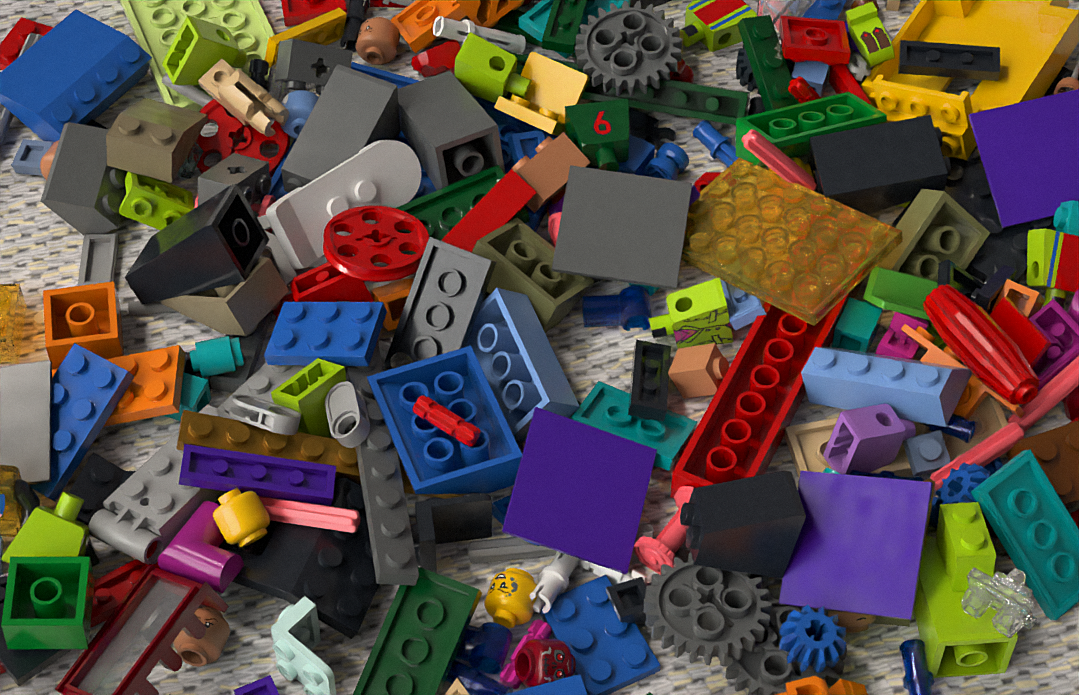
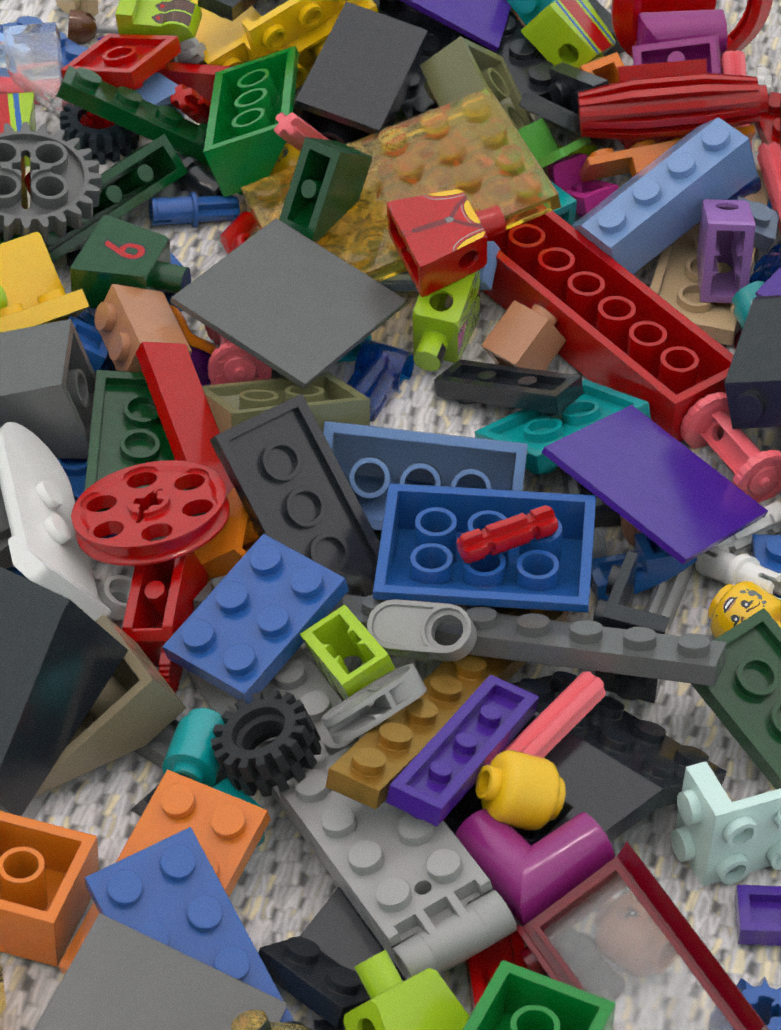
camera: 65 degrees left, 10 degrees down
blue wheel [644,143,689,181] -> none
none -> black tyre [211,690,322,797]
none -> dark green slope [279,137,373,241]
none -> red torso [387,189,506,297]

